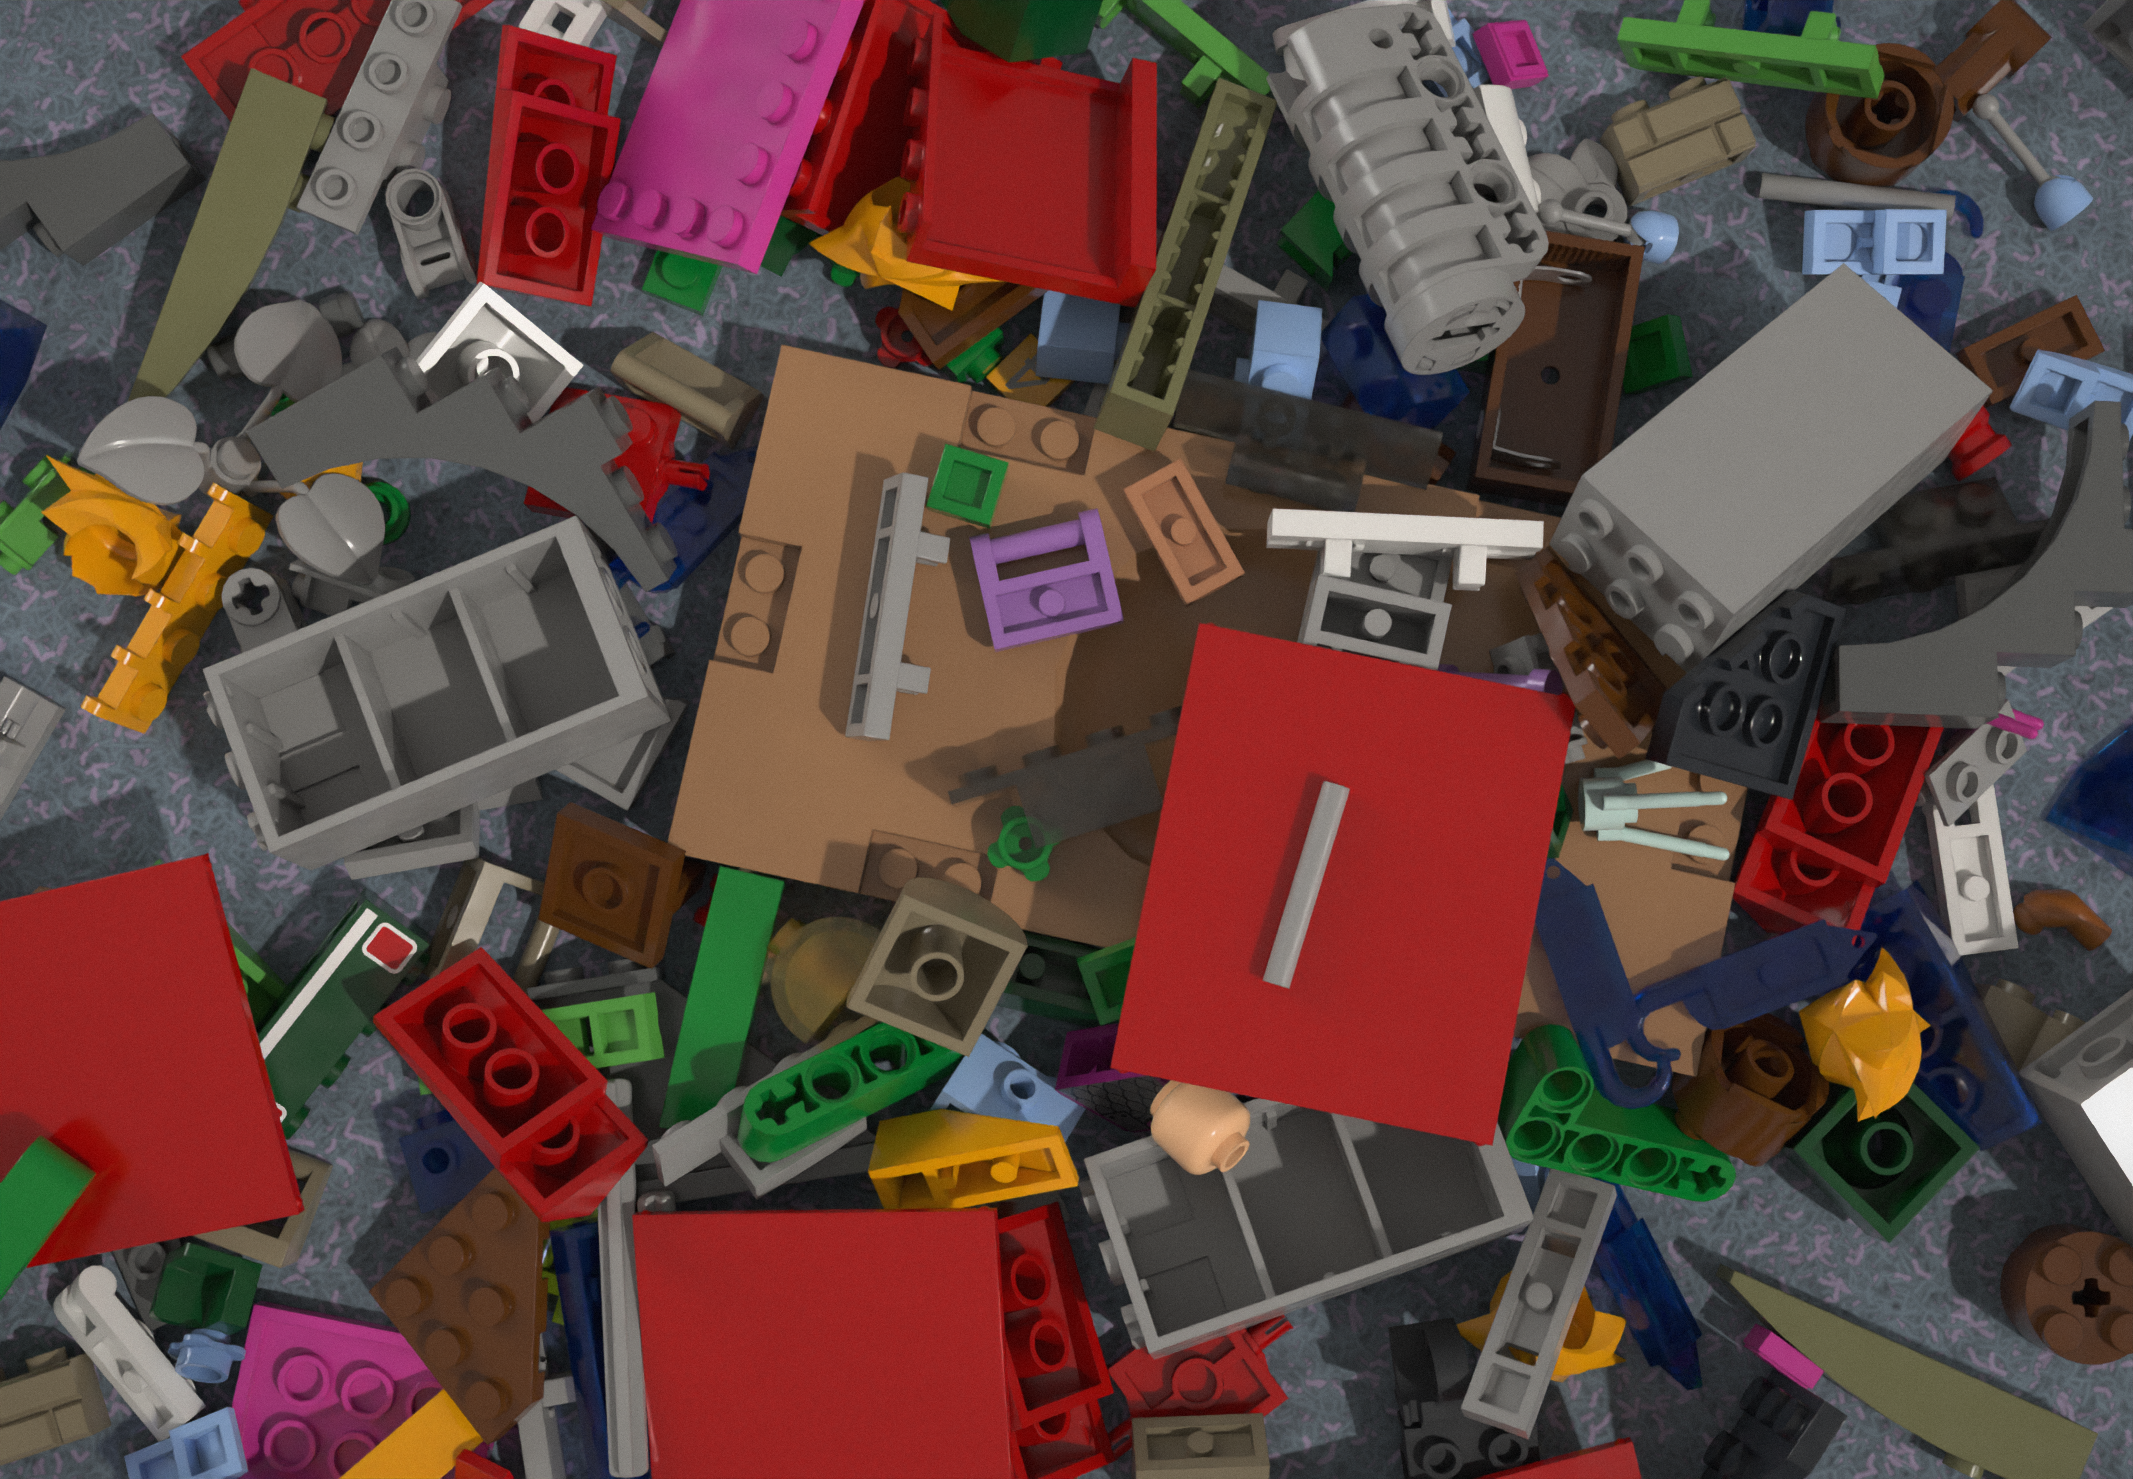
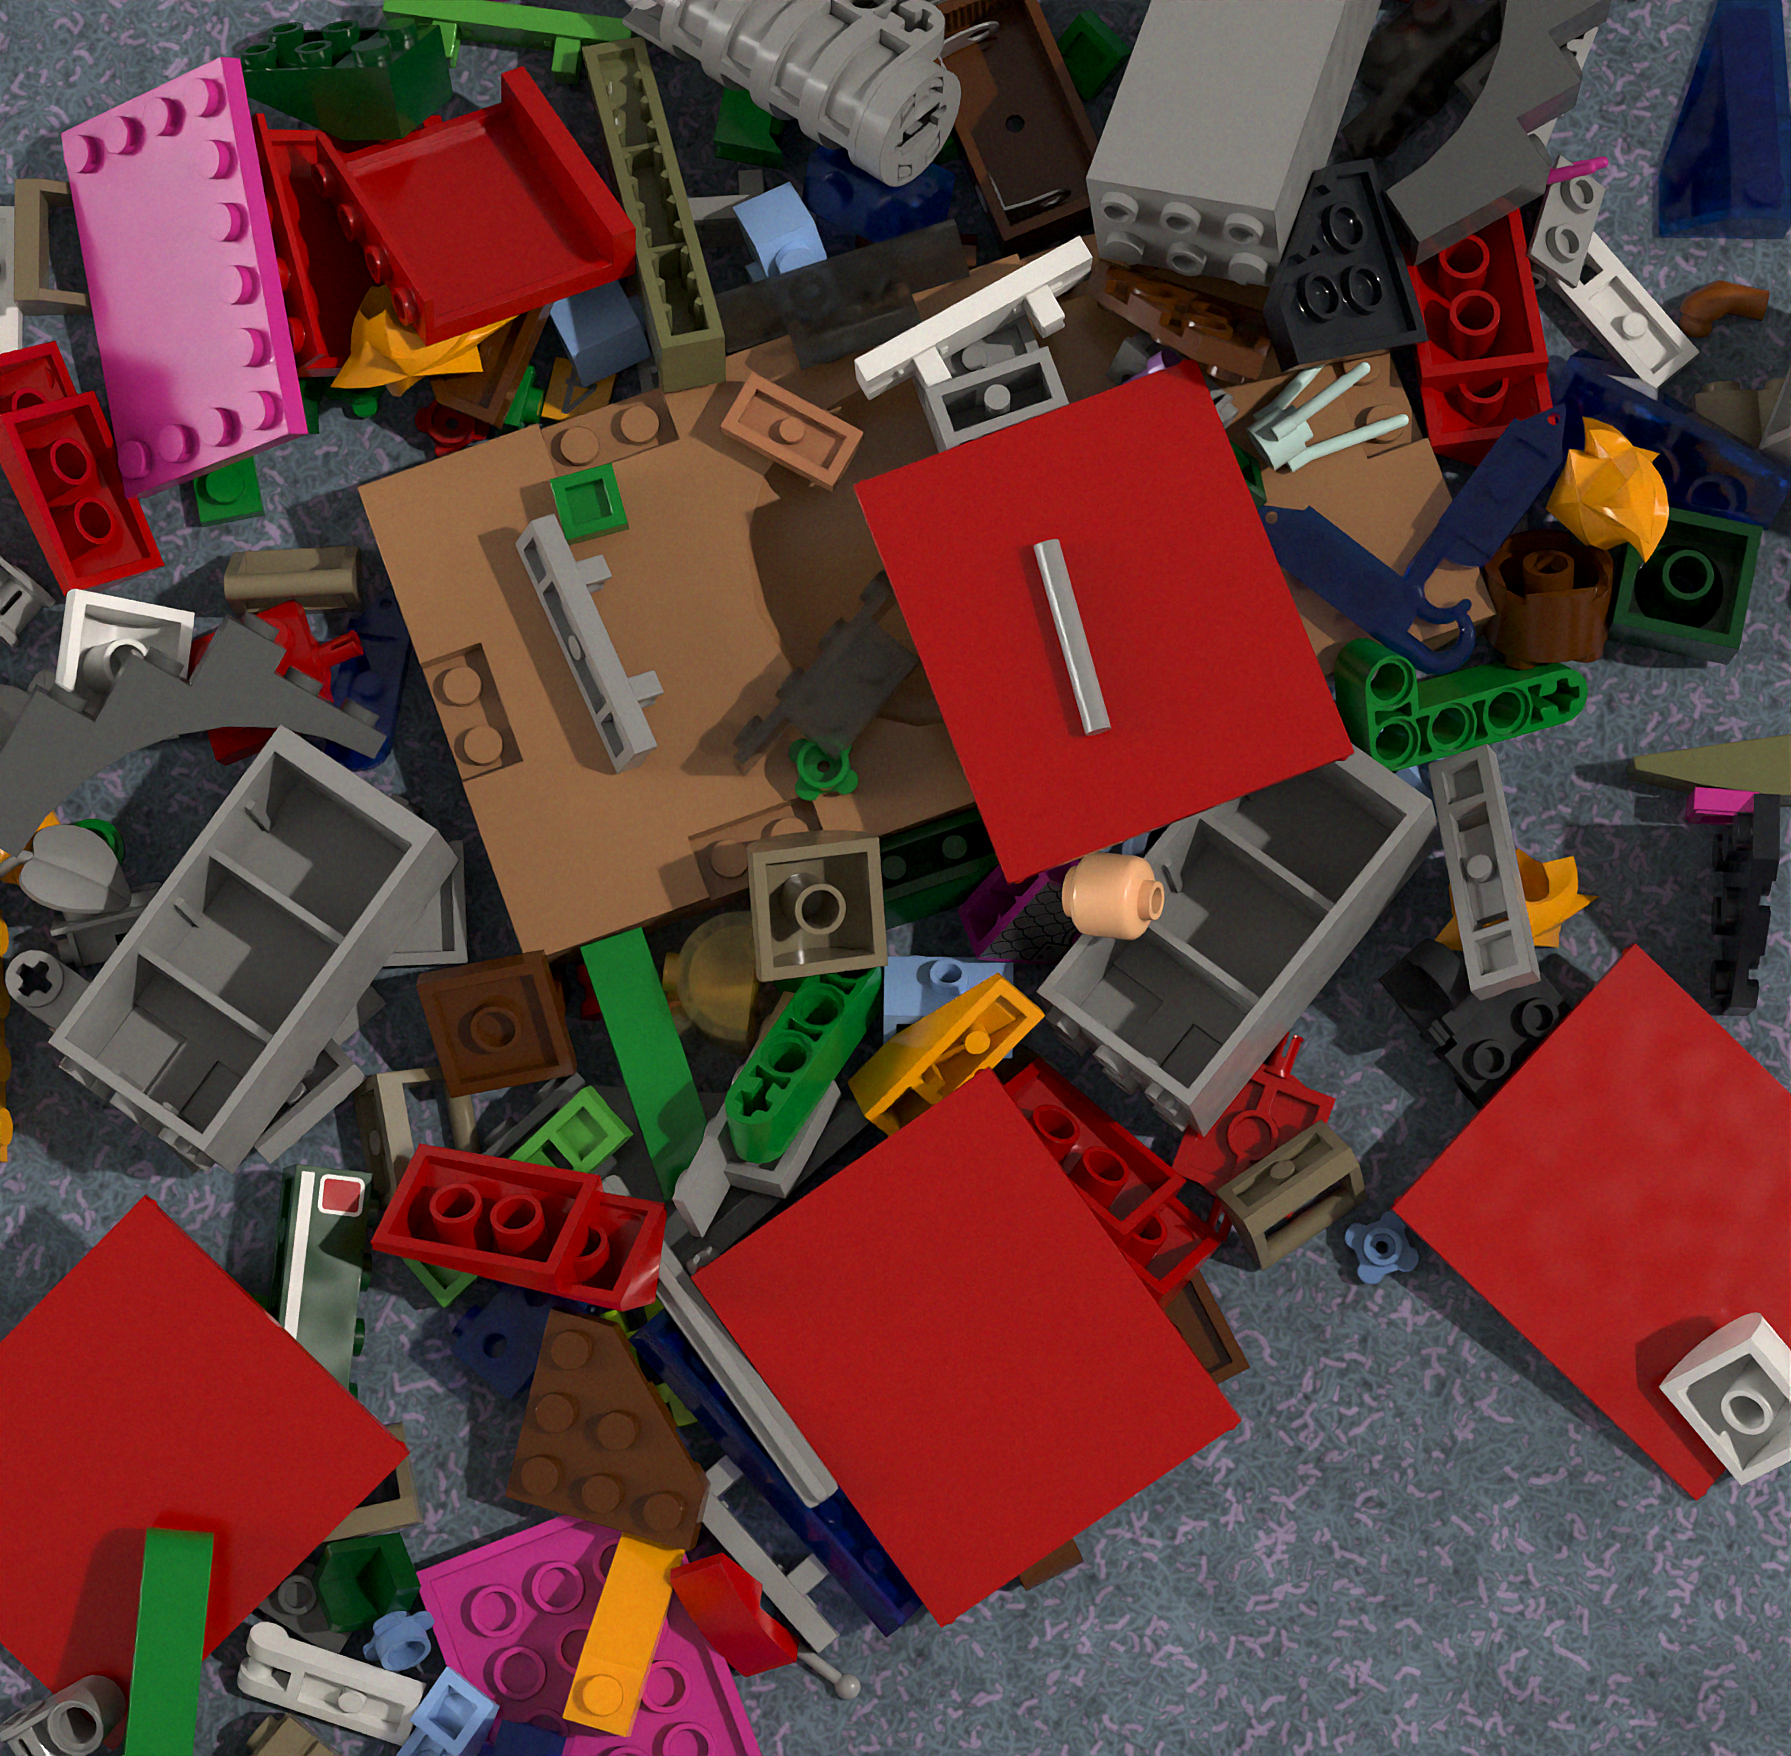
camera: 30 degrees left, 5 degrees down
medium lavender plate [969,508,1124,652] -> none
green plate [1077,937,1136,1026] -> none
clear blue plate [1589,1177,1703,1391] -> none

